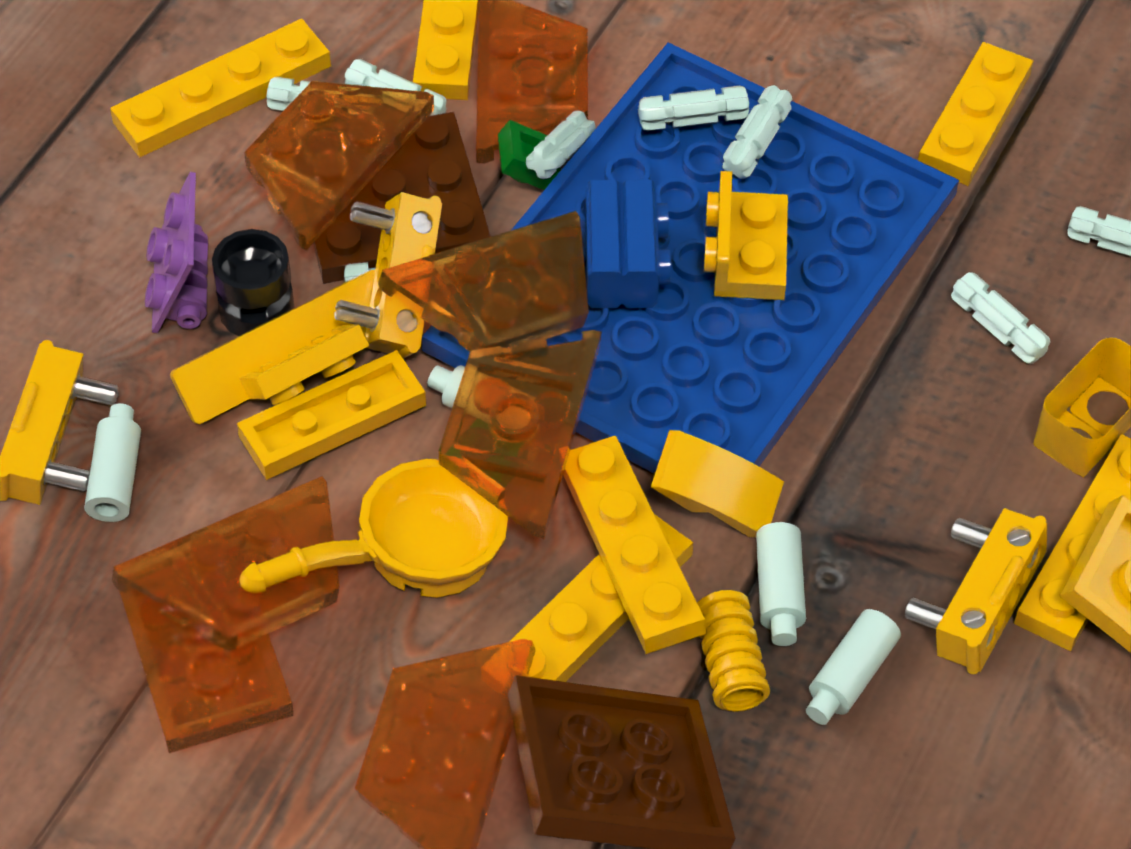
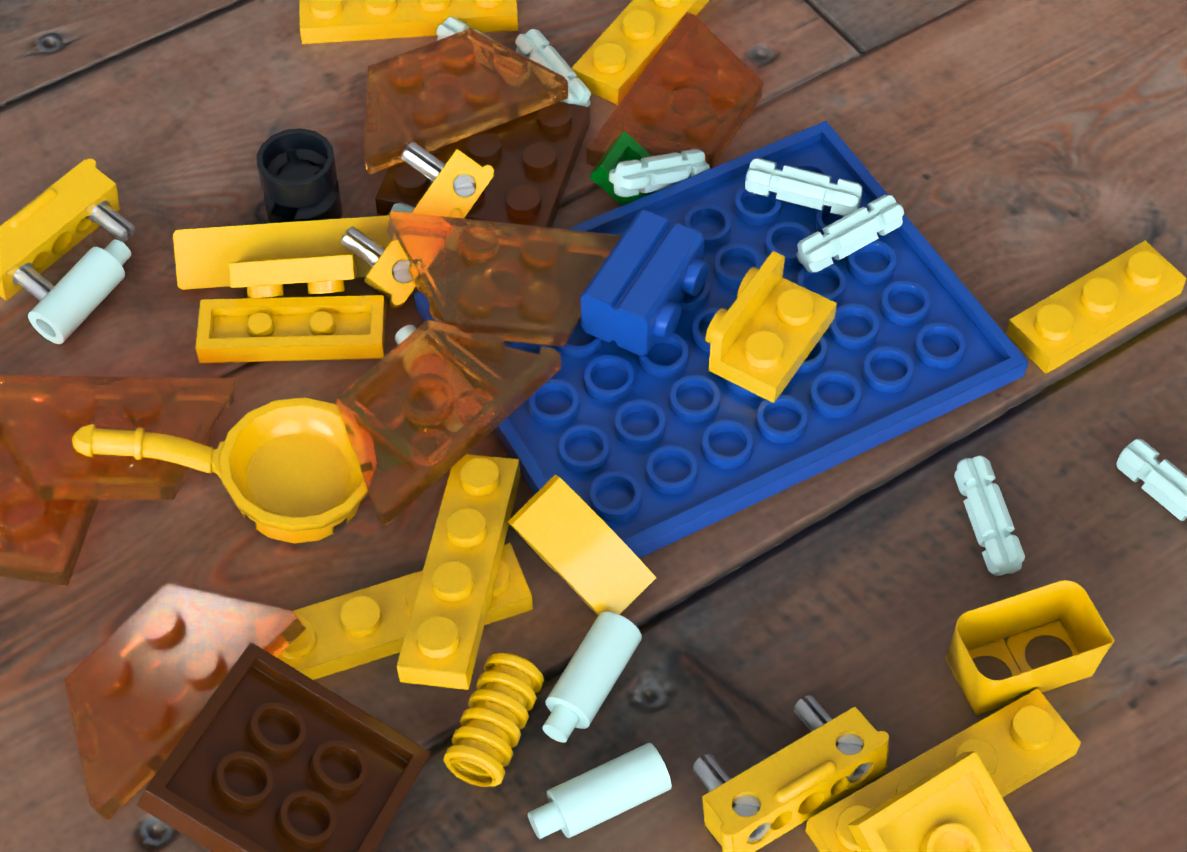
camera: 30 degrees right, 0 degrees up
medium lavender hinge [145,172,208,334] -> none

